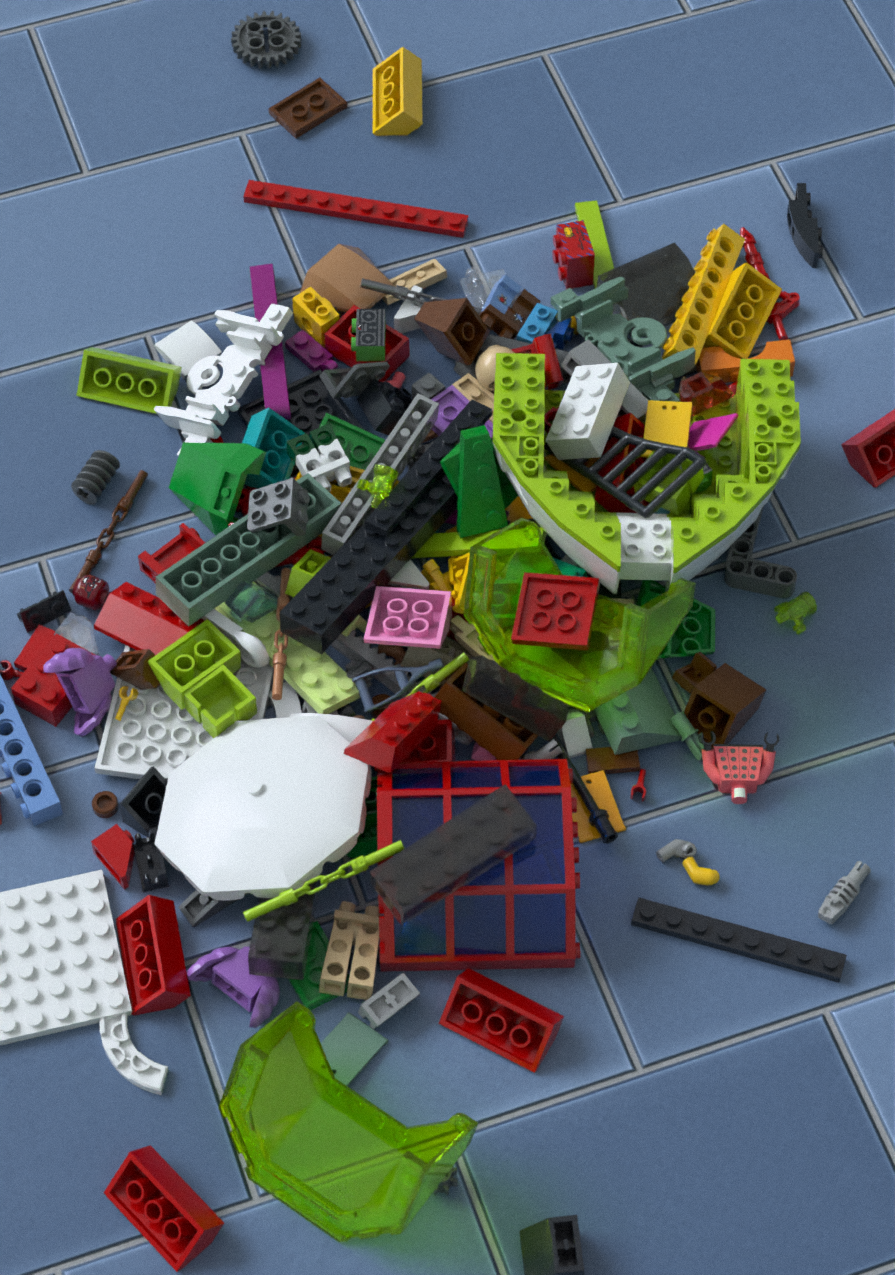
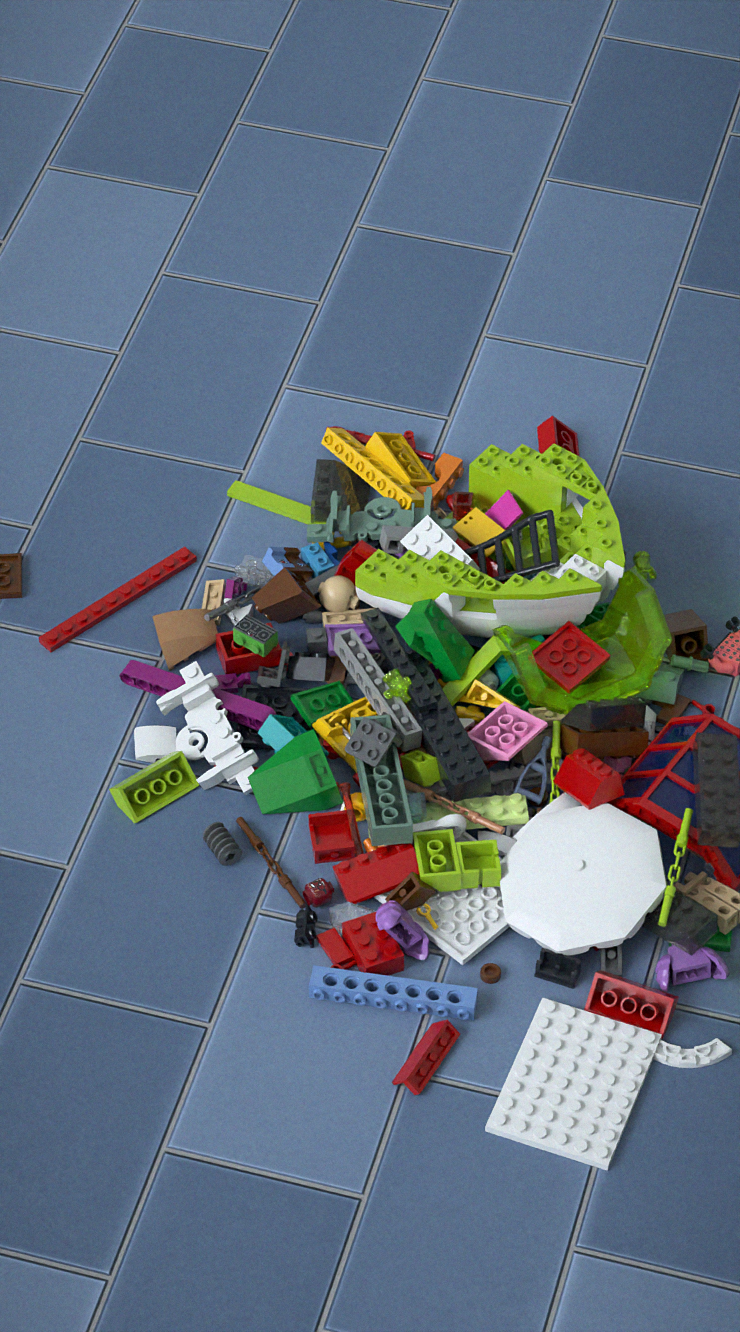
camera: 55 degrees left, 10 degrees down
red slope [91,824,135,890] -> none
black slope [119,766,168,837] -> none
white hips [287,424,352,492] -> none
yellow brick [292,287,340,348] -> none
yellow slope [373,47,422,136] -> none
nougat arm [378,644,406,667] -> none
red brick [552,220,595,289] -> none
black slope [787,183,823,268] -> none
none -> magenta hinge [225,576,248,599]

